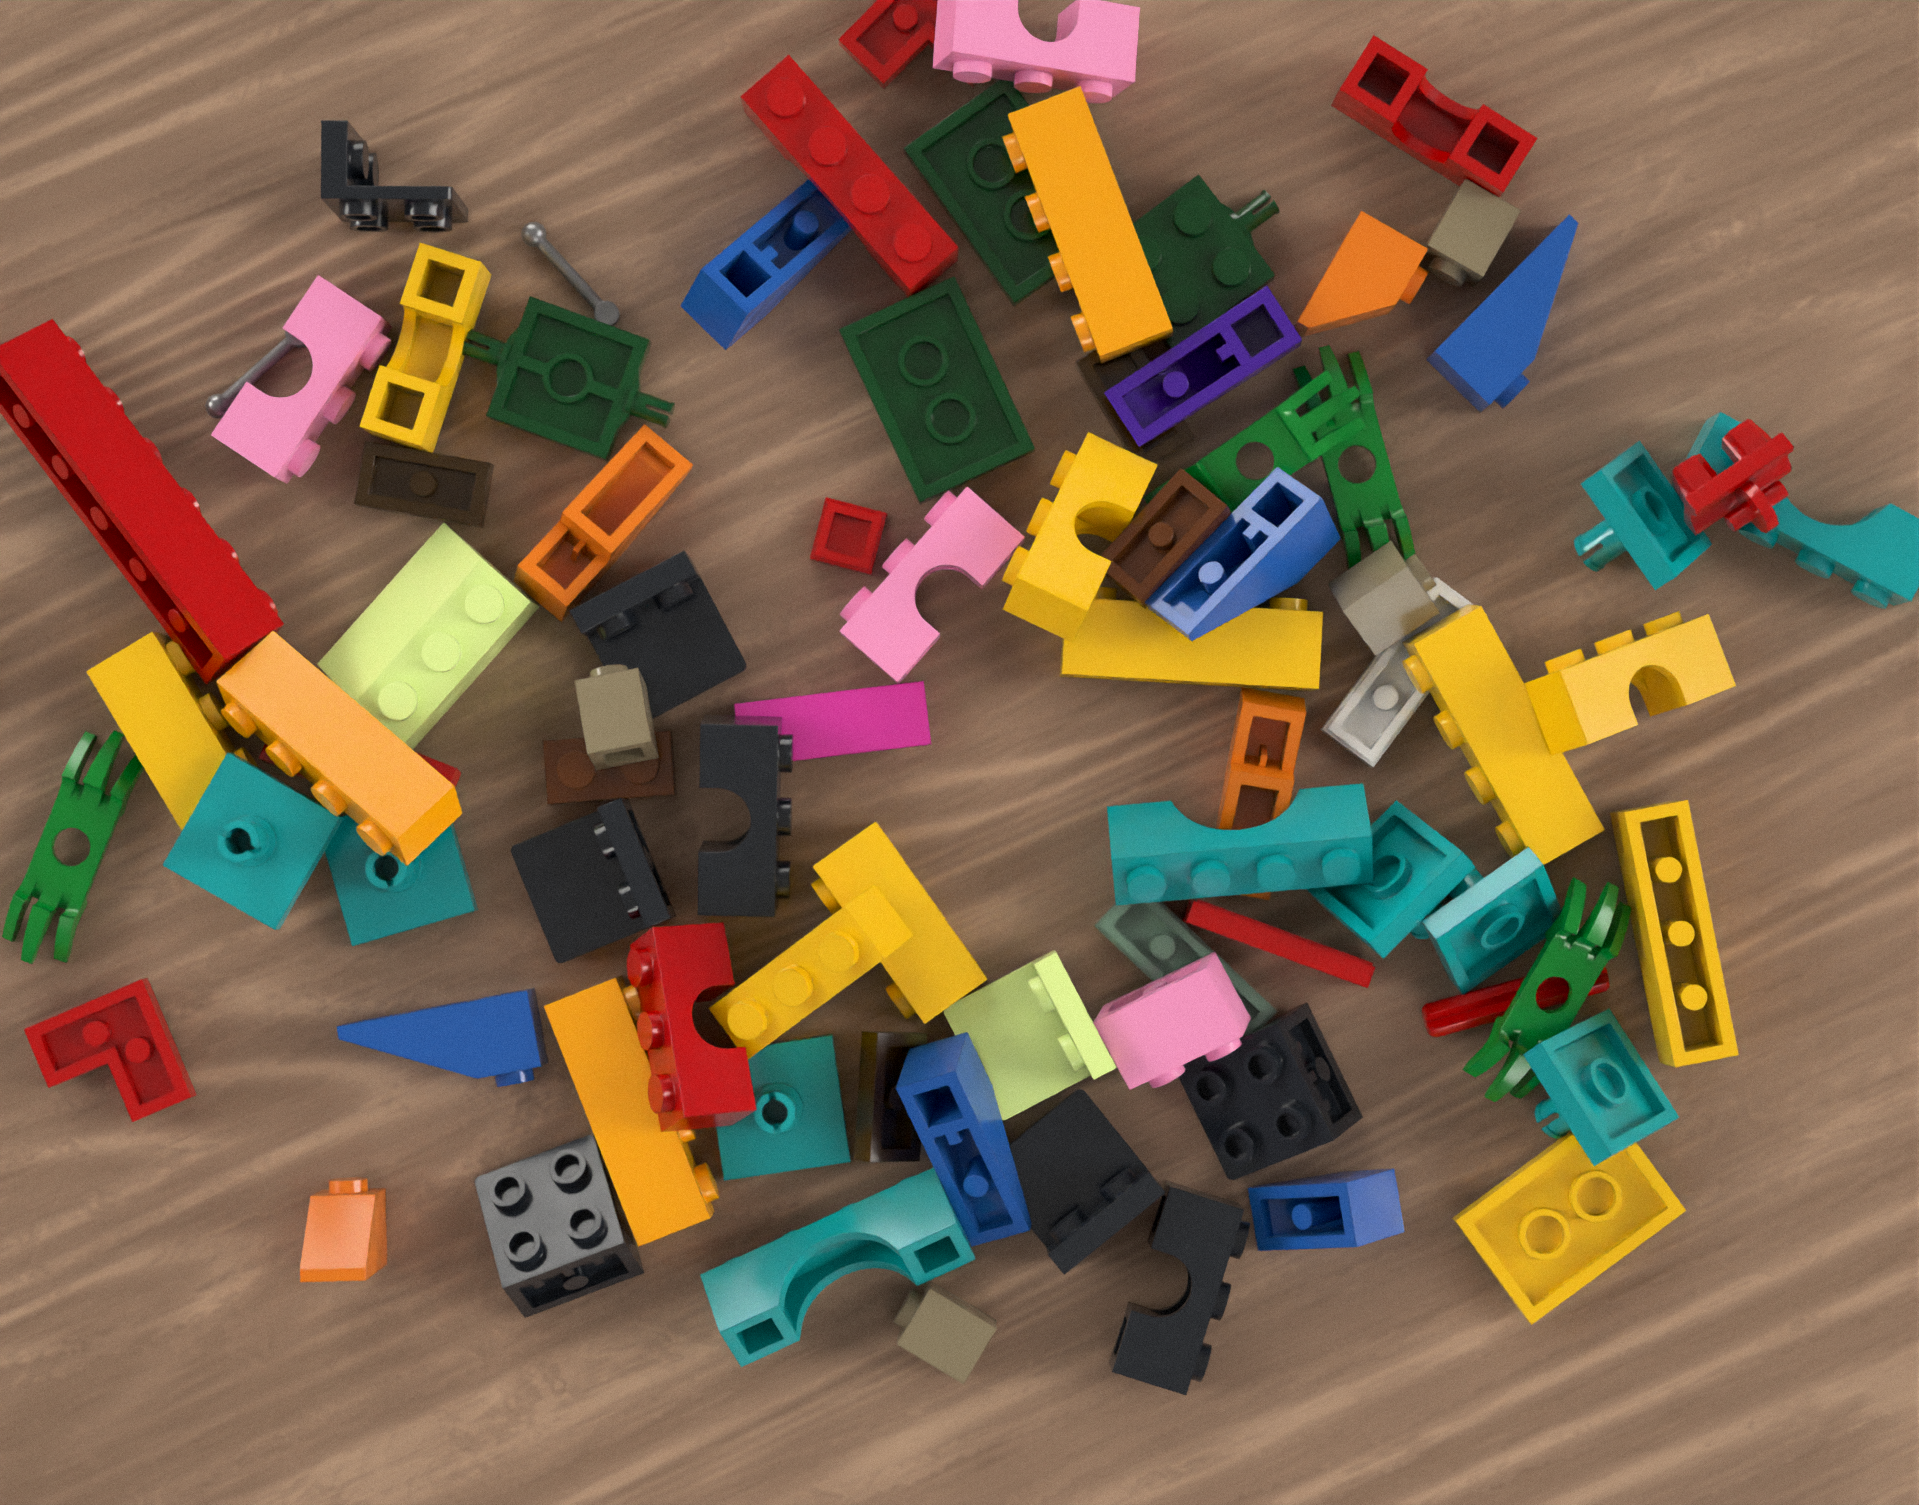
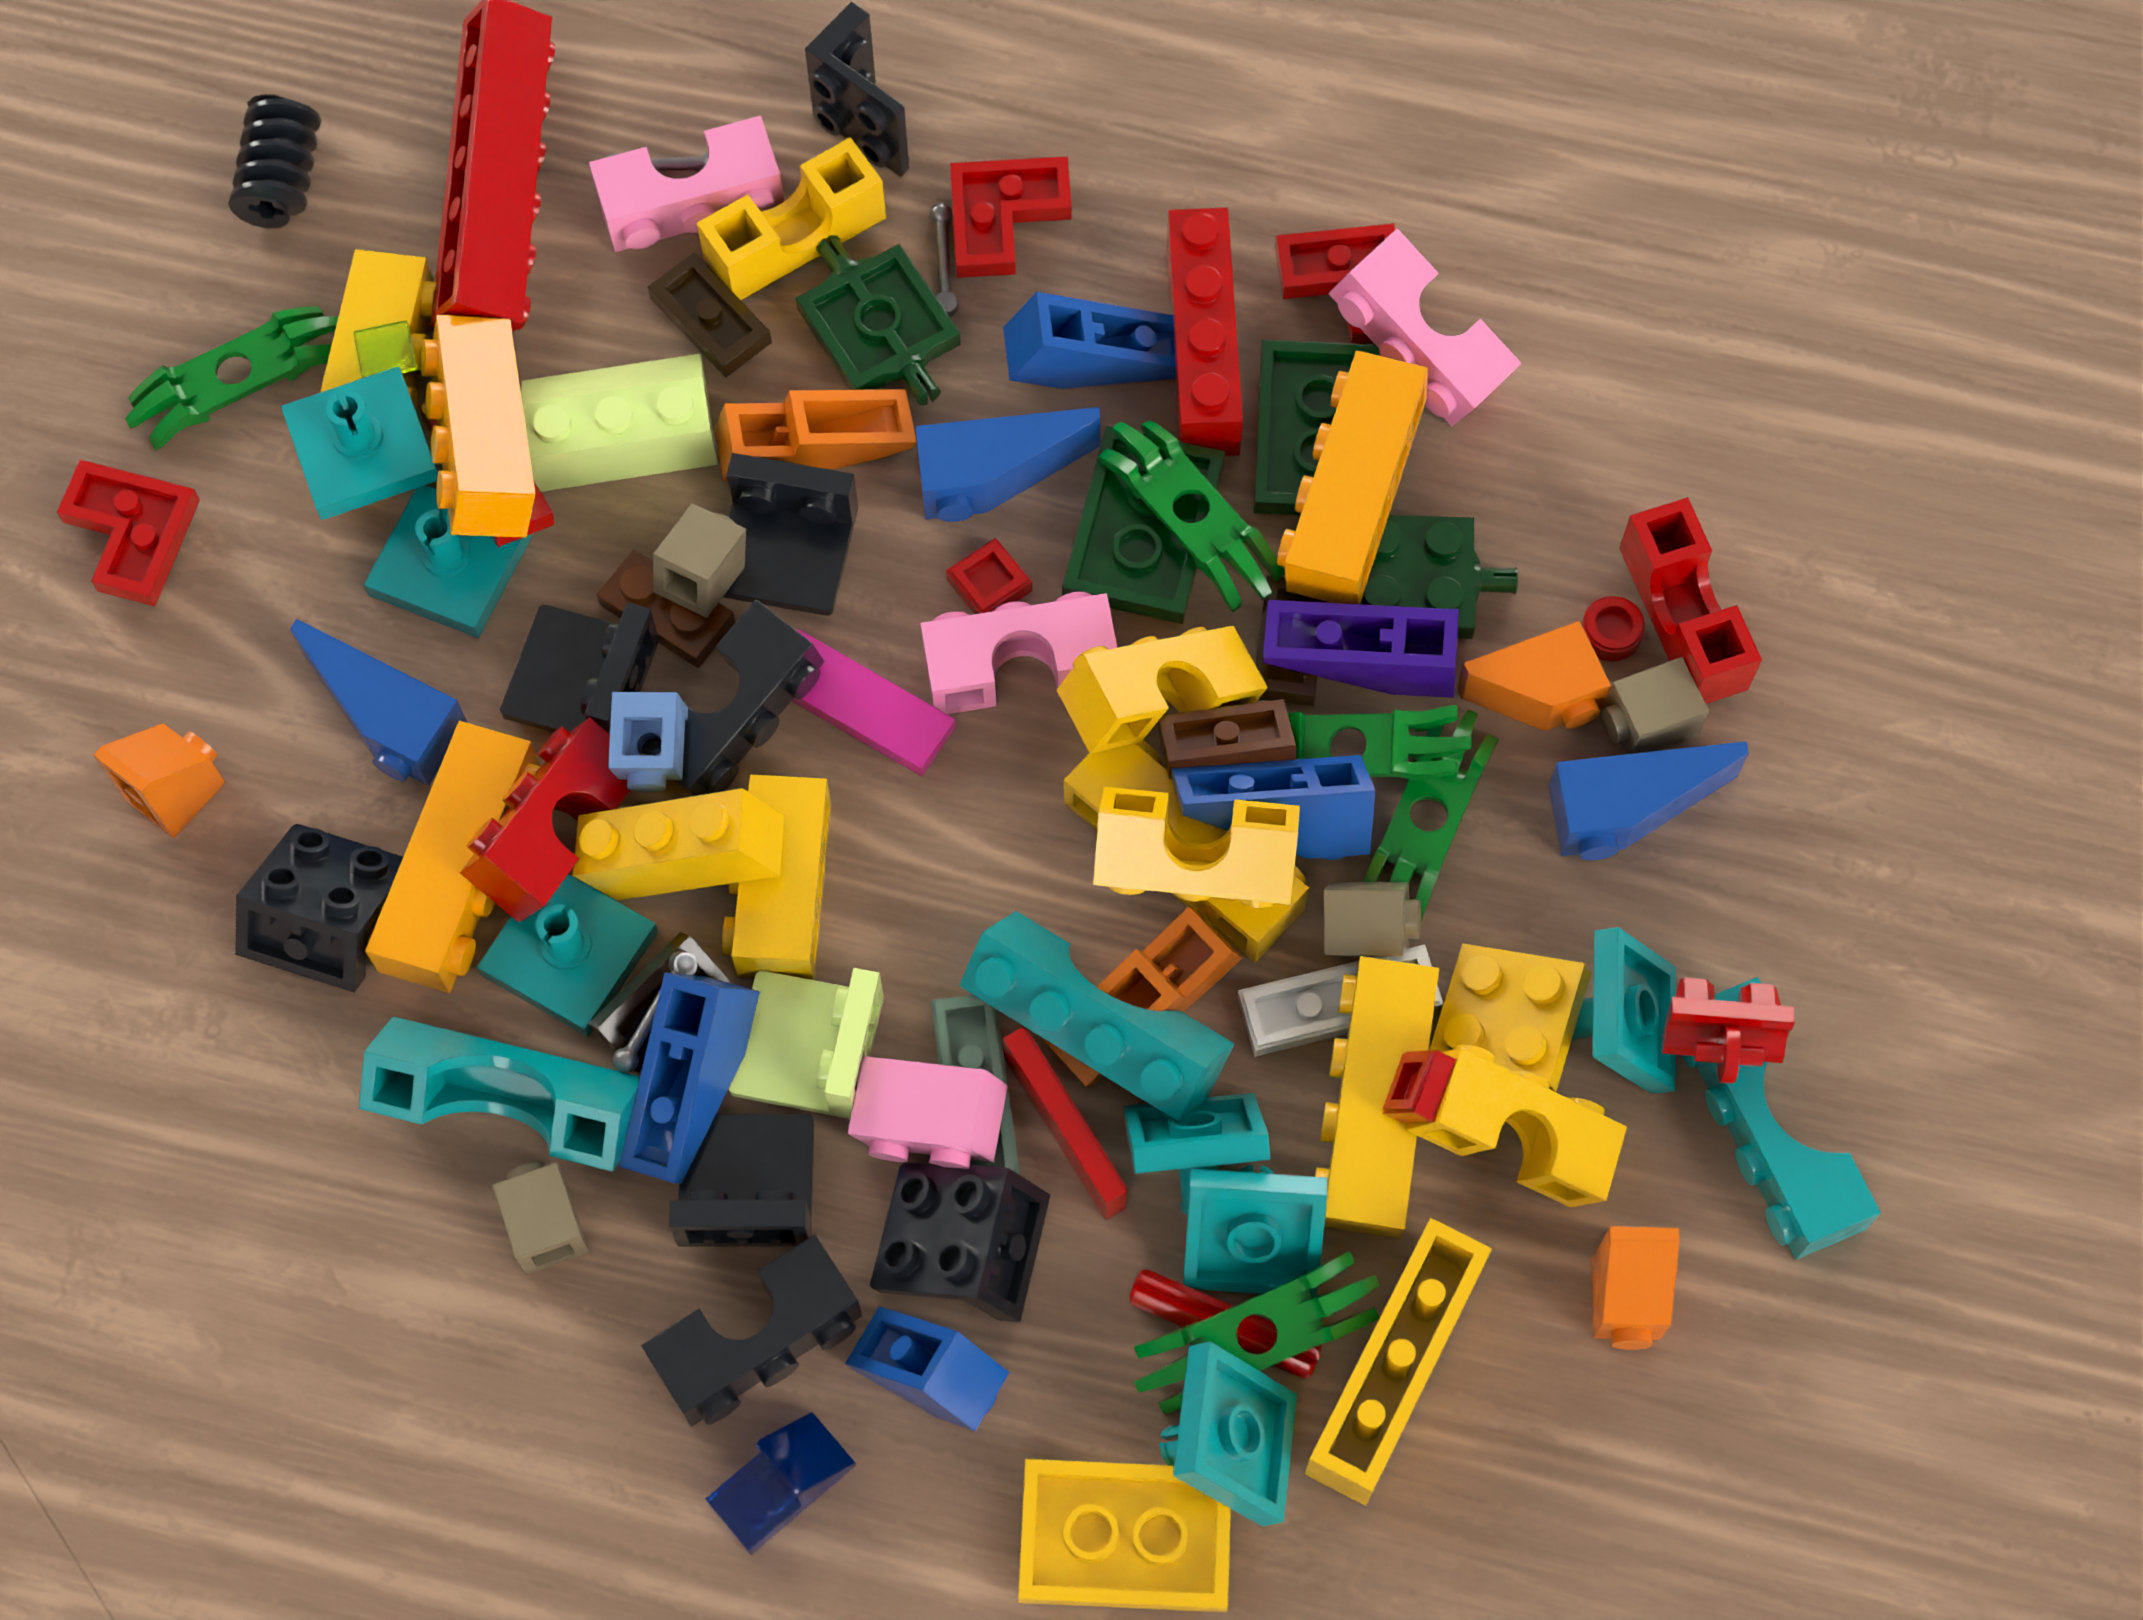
camera: 45 degrees right, 20 degrees down
none -> clear neon green piece [354,320,417,378]
none -> medium blue brick [608,692,688,792]
none -> flat silver hinge [612,950,697,1073]
none -> clear blue slope [705,1412,856,1555]
none -> blue slope [915,407,1100,522]
none -> red plate [950,156,1072,278]
none -> yellow arch [1093,787,1300,908]
none -> green piece [1098,420,1285,612]
none -> red tile [1383,1050,1457,1123]
none -> yellow plate [1429,943,1591,1092]
none -> red tile [1581,596,1645,662]
none -> orange slope [1591,1226,1680,1350]

